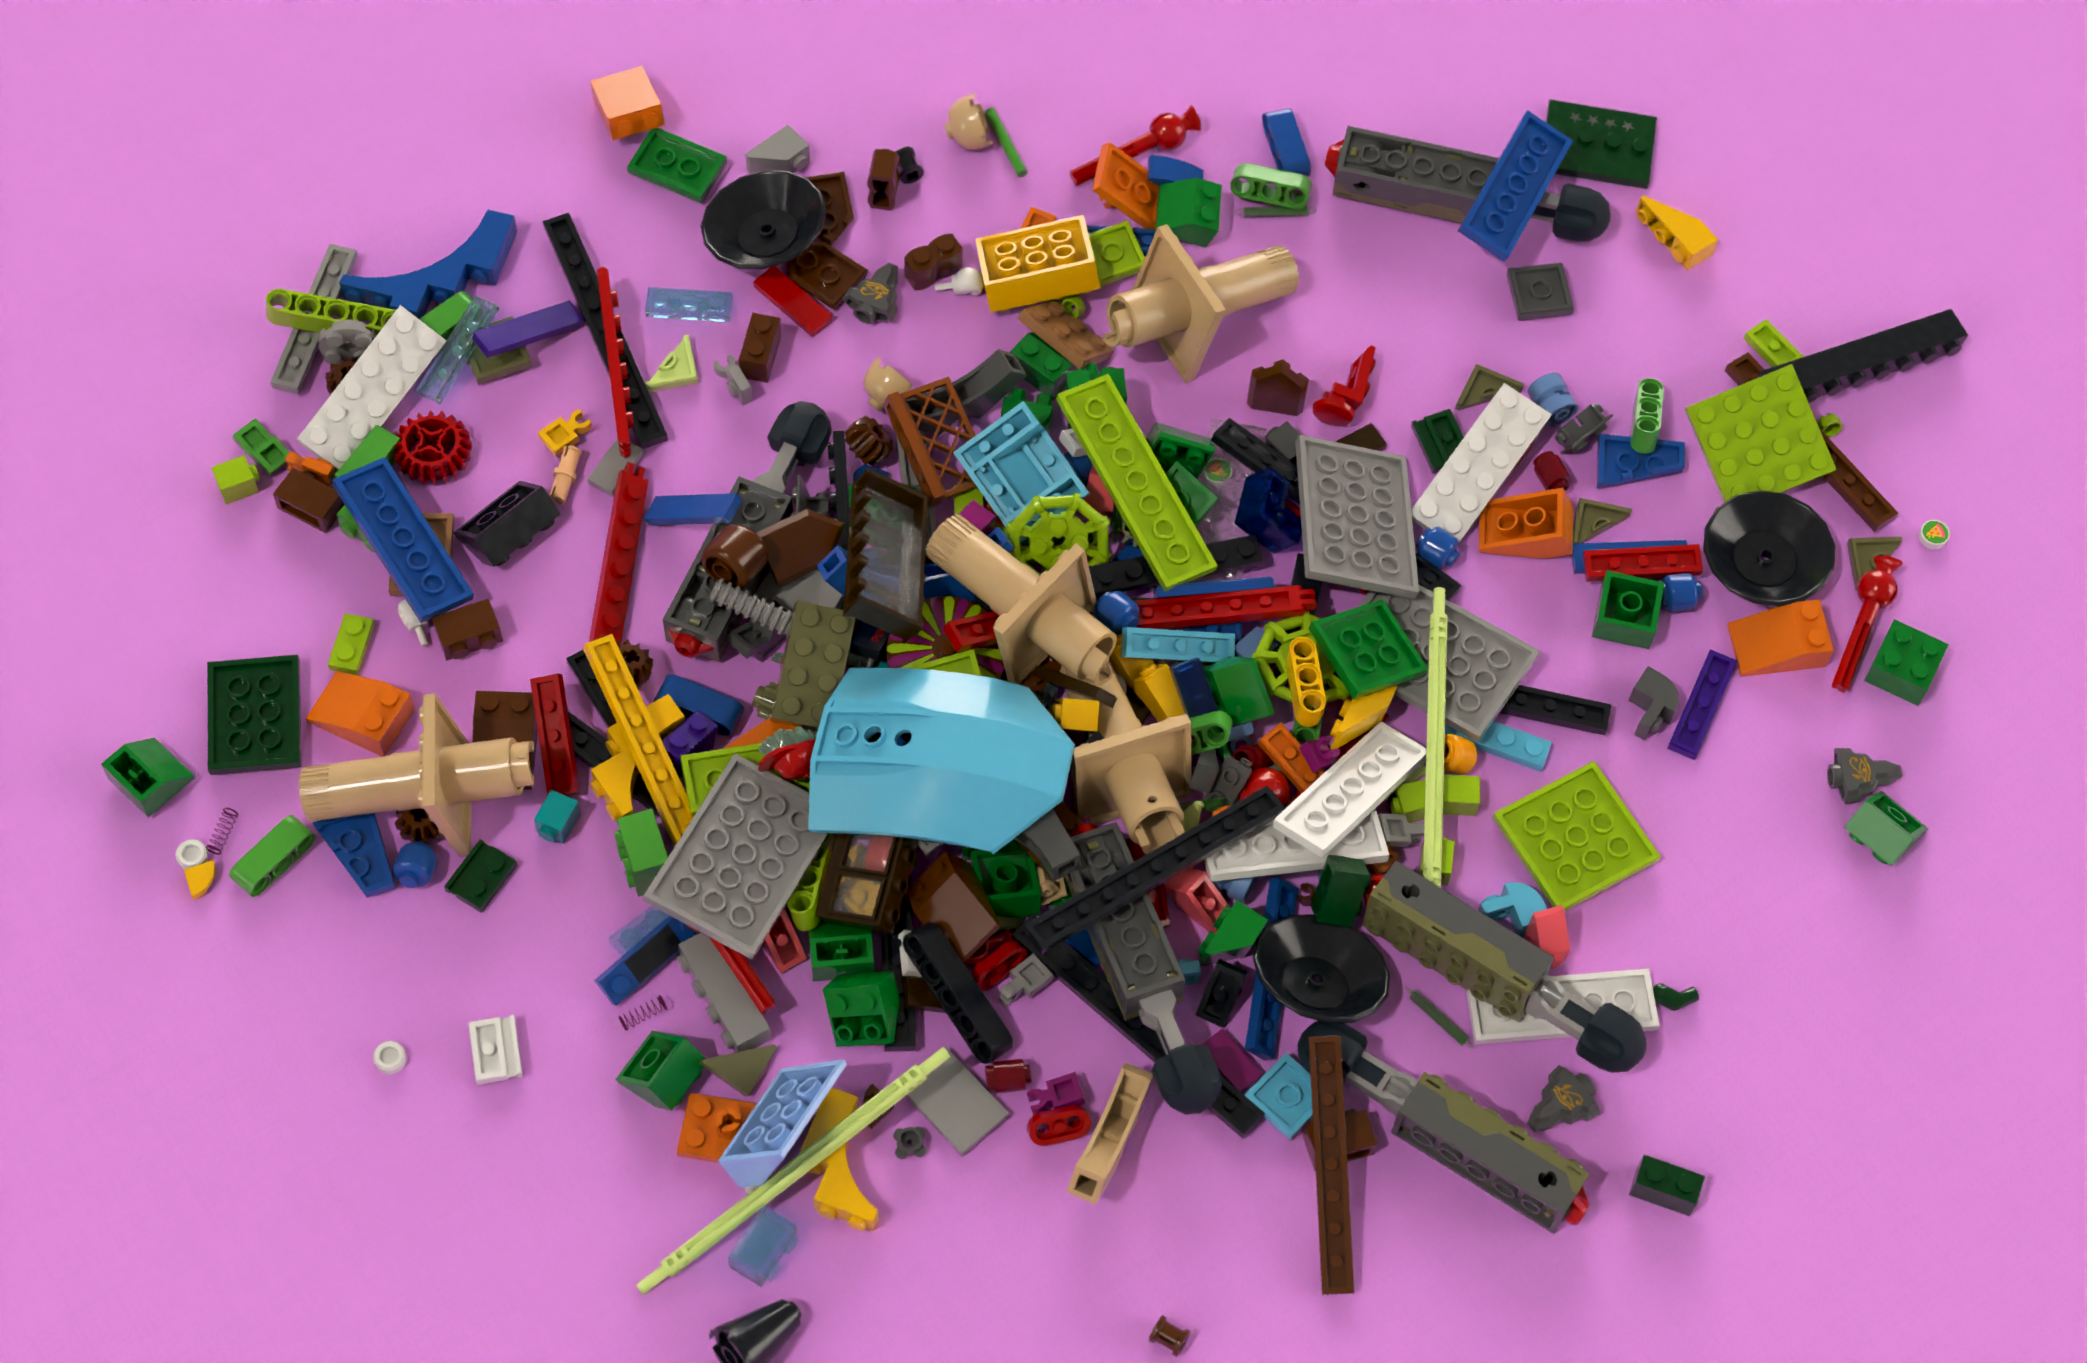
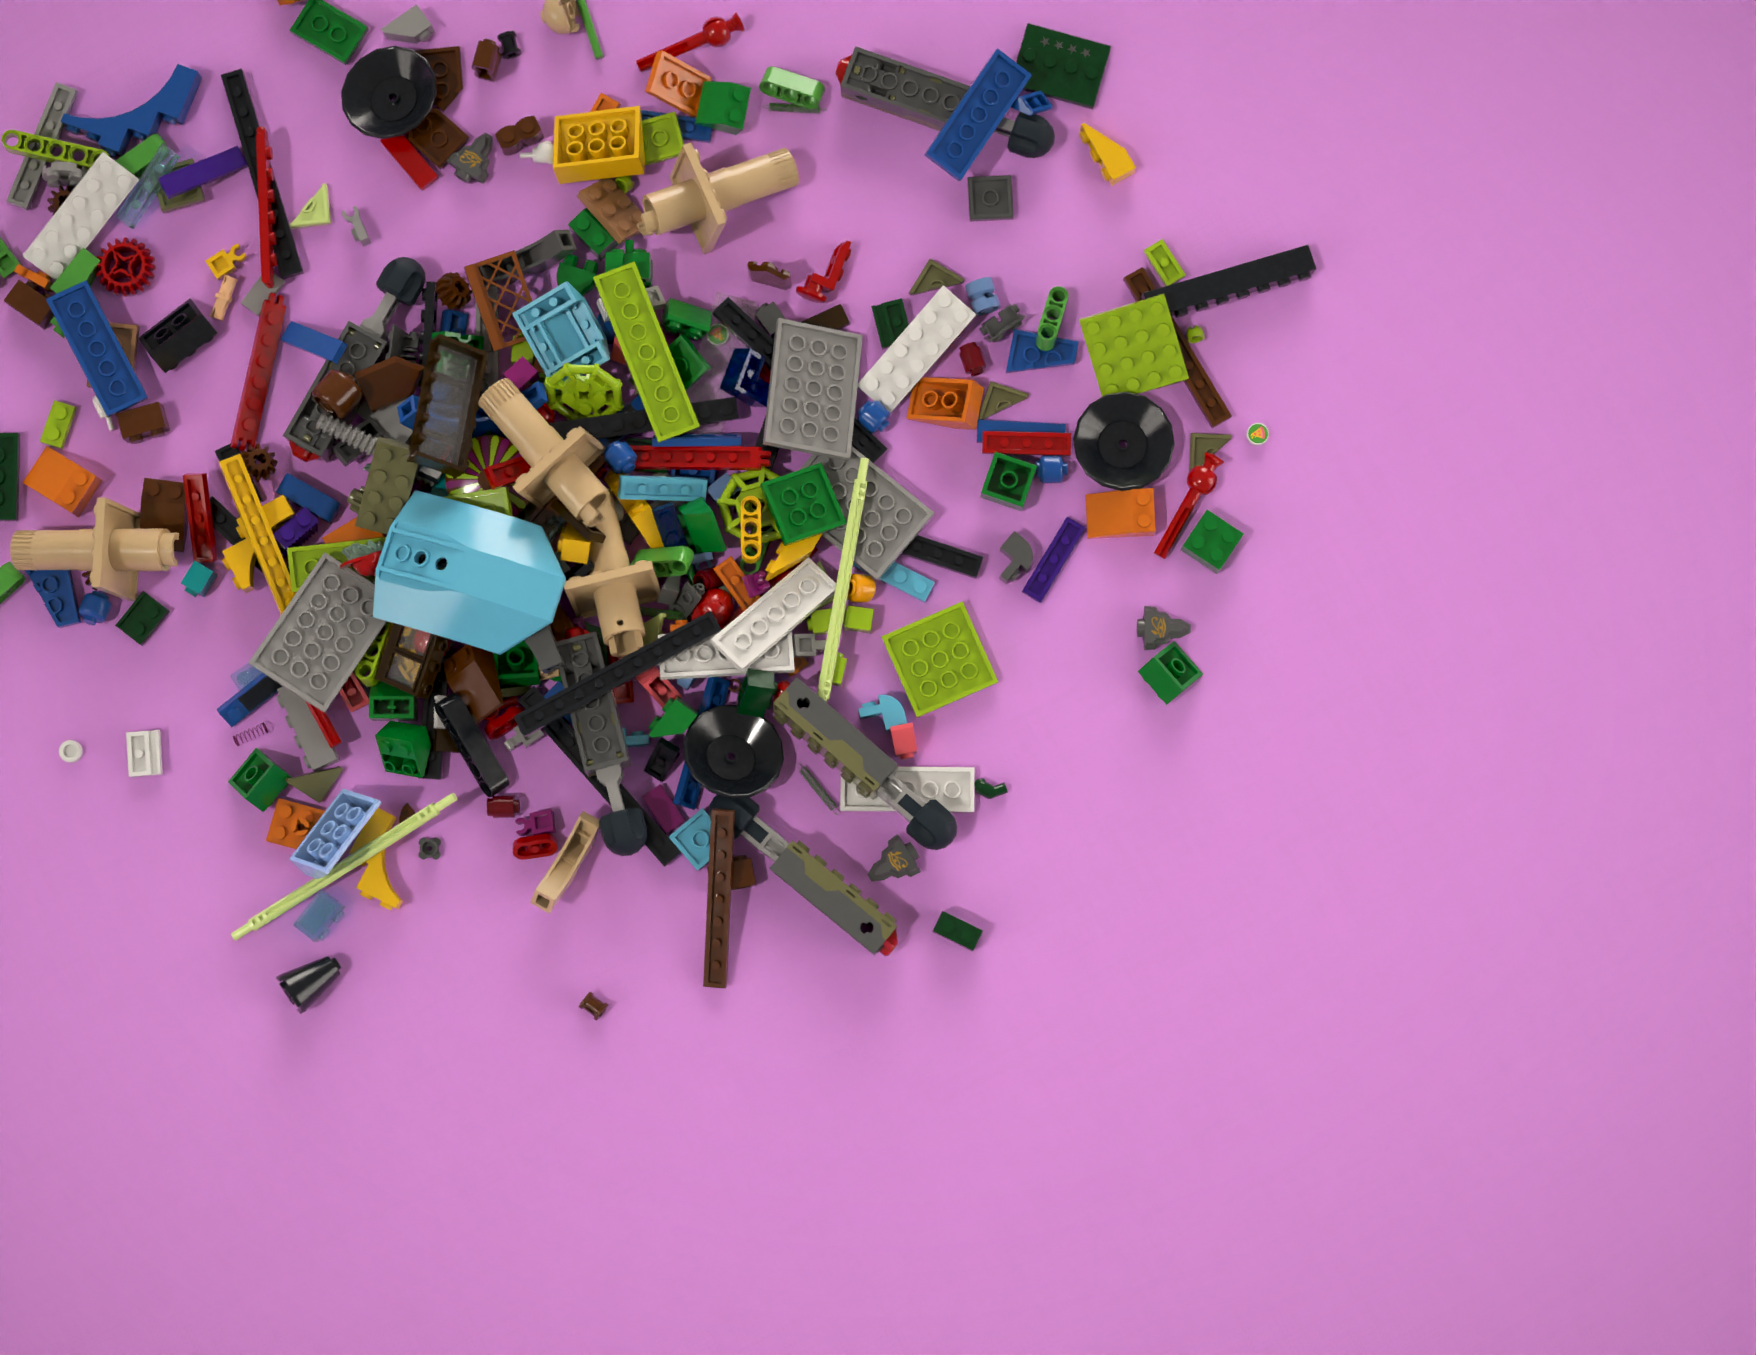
camera: 10 degrees right, 20 degrees up
bright green brick [613,808,668,897] -> none
clear light blue plate [645,287,733,322] -> none
reddish brown brick [739,312,781,383] -> none
tan cylinder [863,358,913,412] -> none
light grey tile [905,1047,1009,1157] -> none
blue slope [1148,155,1203,186] -> none
blue beam [1262,108,1311,176] -> none
none -> blue slope [1011,91,1053,116]

